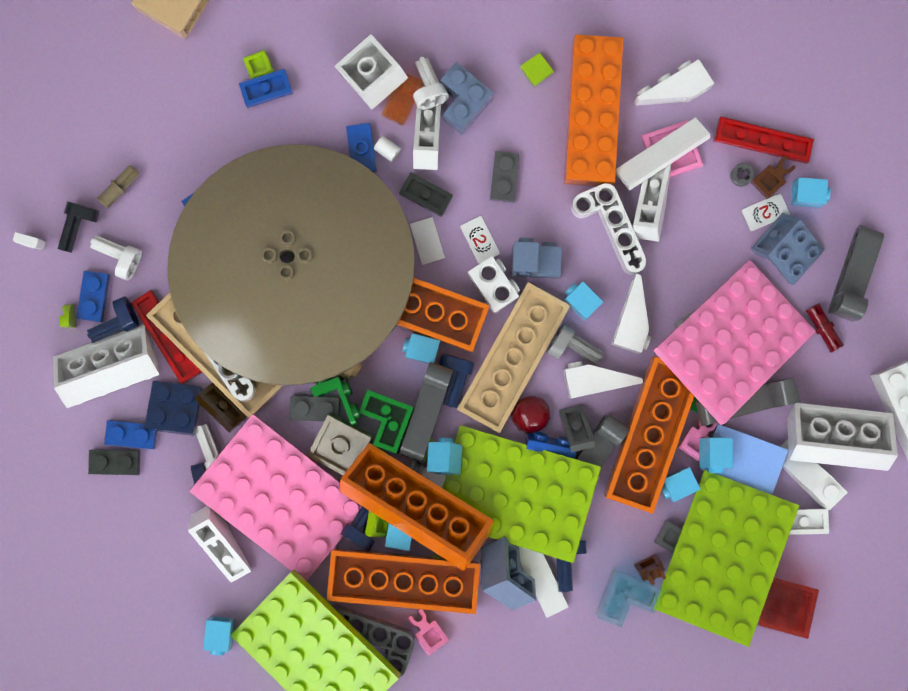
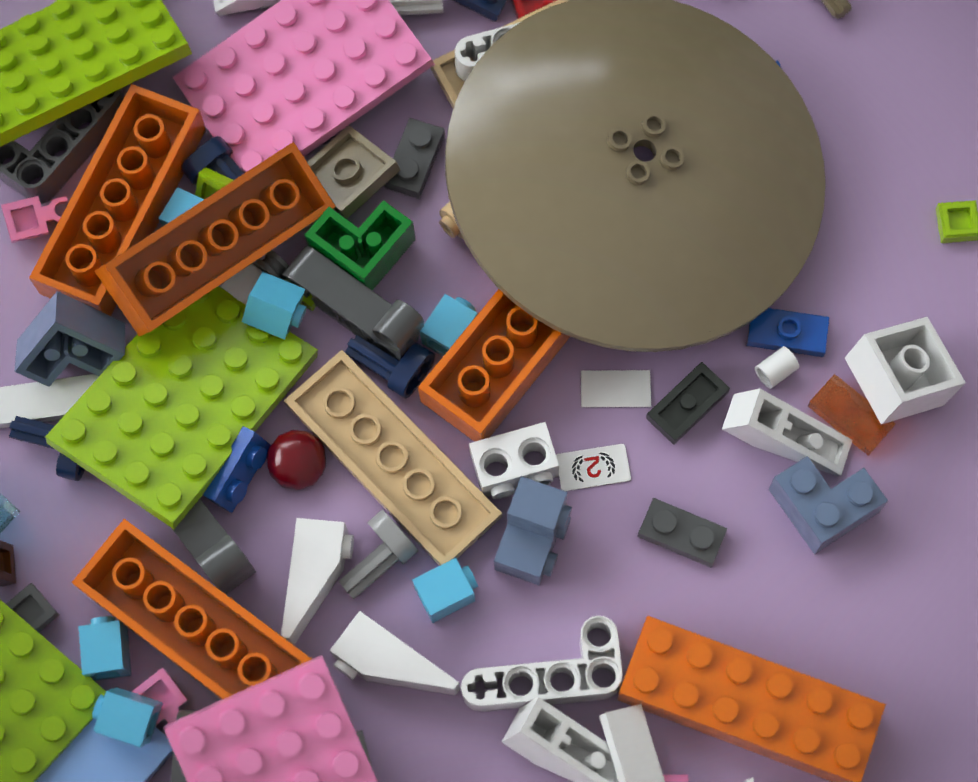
camera: 110 degrees right, 15 degrees down
dark brown plate [195,383,247,433] -> none
blue plate [239,69,293,108] -> none
green bracket [310,377,361,425] -> none
white piece [413,57,449,110] -> none
lime tile [520,52,554,87] -> none
dark grey plate [559,405,595,452] -> none

